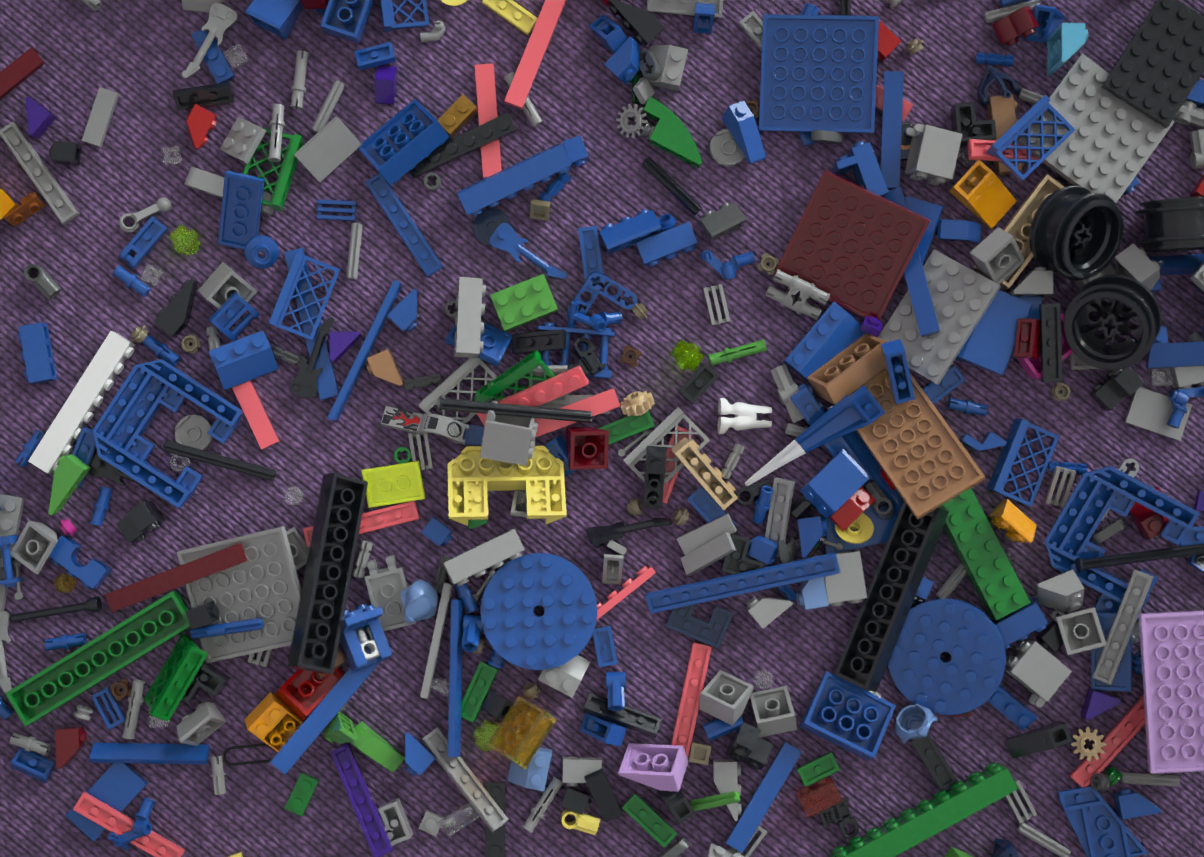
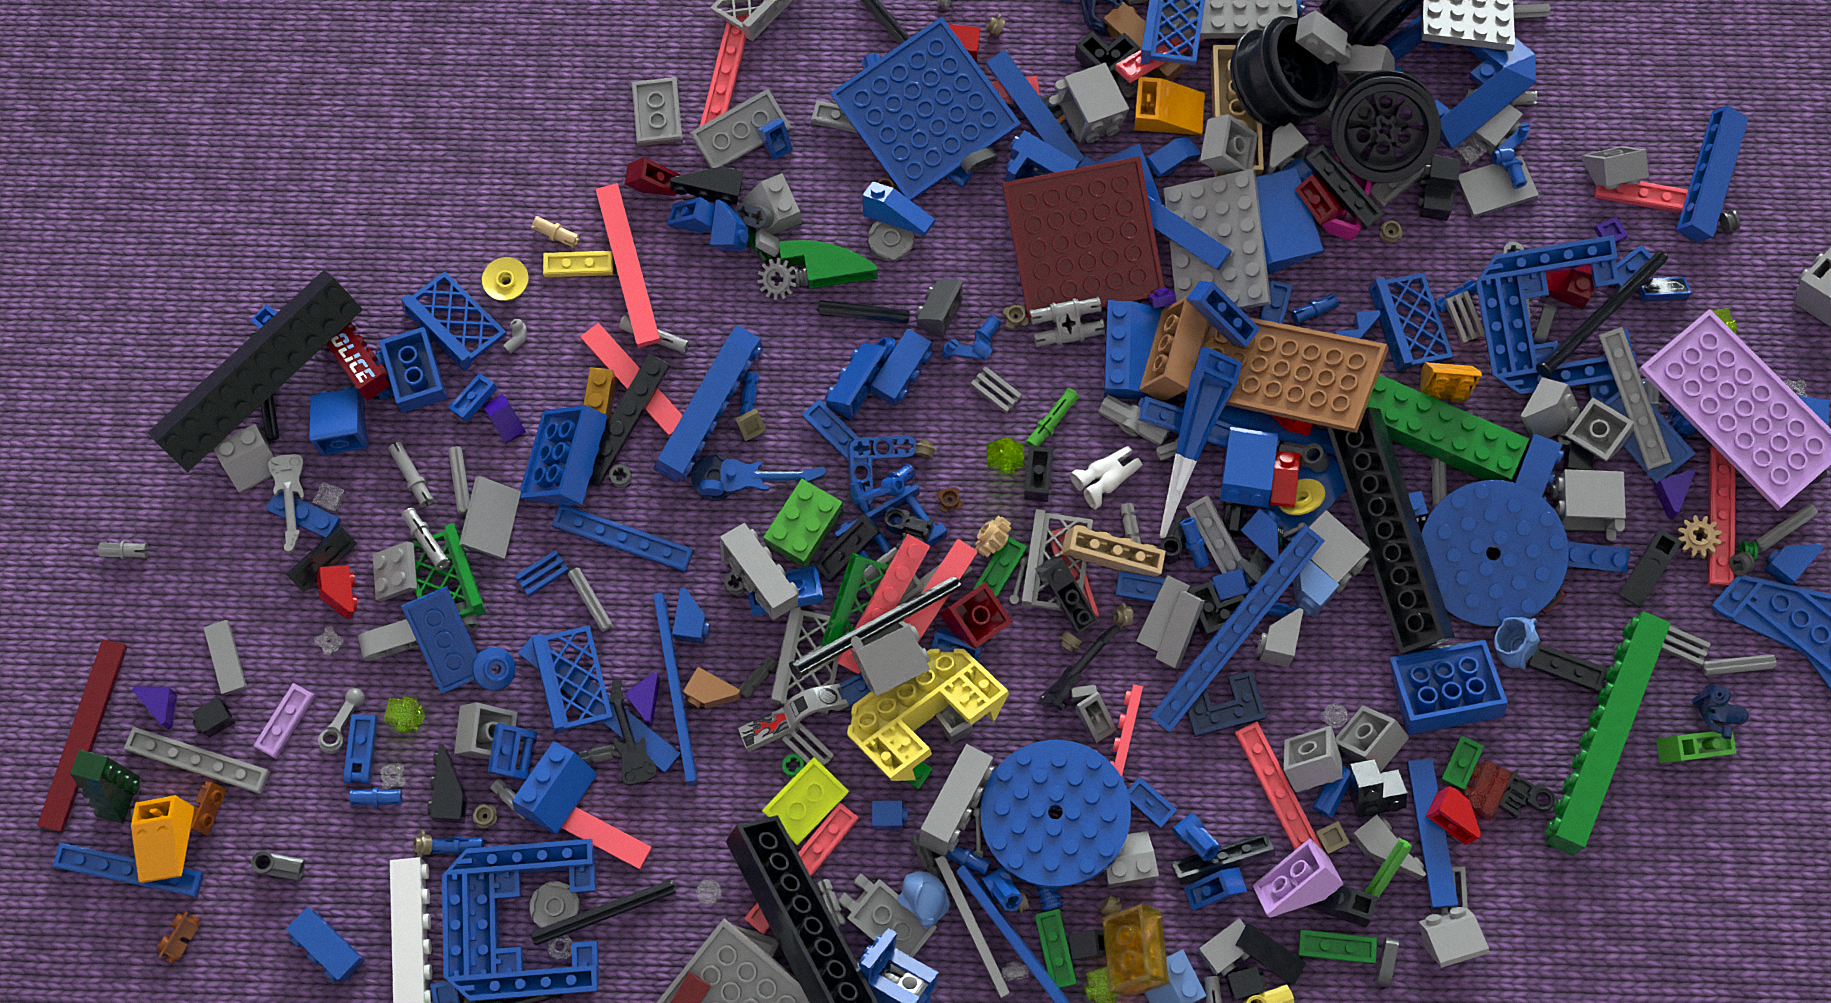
camera: 35 degrees left, 15 degrees down
none -> lavender tile [253,683,315,759]
none -> blue tile [699,480,723,496]
none -> light grey brick [1295,10,1352,64]
none -> red slope [1426,786,1481,845]

